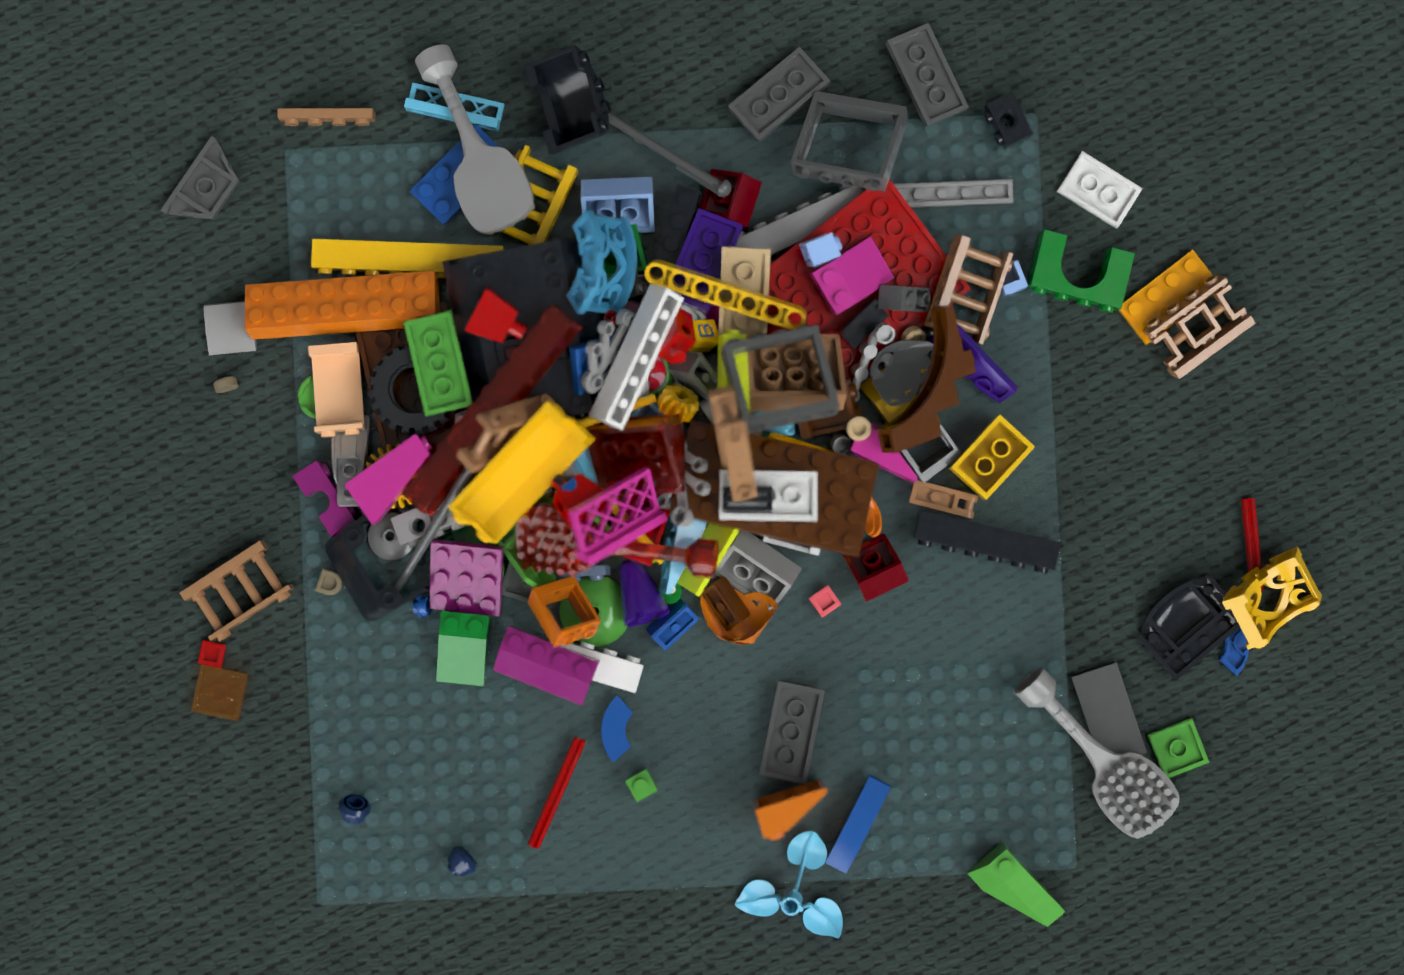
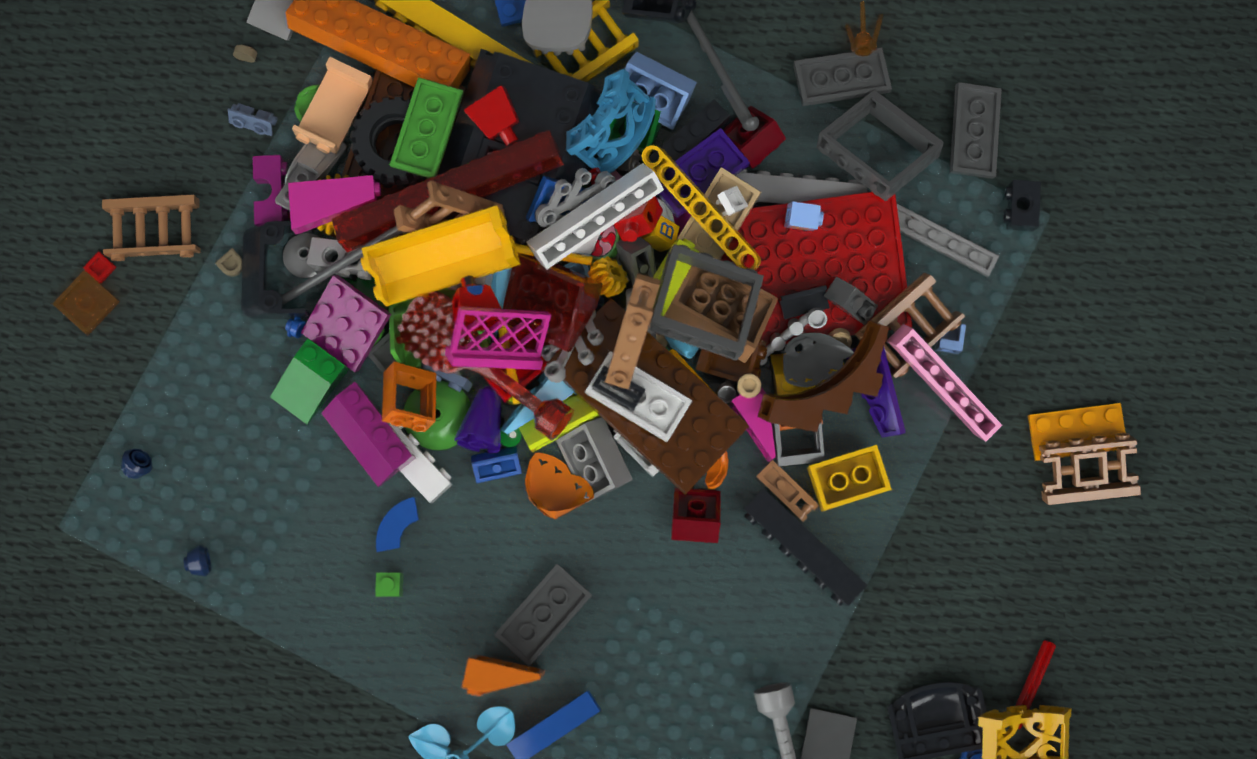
camera: 25 degrees right, 5 degrees down
red axle [528,737,586,849] -> none
reddish brown slope [702,576,751,631] -> none
coral tile [808,585,841,618] -> none
dark pink slope [809,236,894,315] -> none
green arch [1027,229,1135,313] -> none
white tile [1057,151,1143,229] -> none
none -> sand blue hinge [228,103,277,136]
none -> white tile [716,186,748,216]
none -> clear orange plant [845,1,883,56]
none -> bright pink brick [887,324,1002,442]

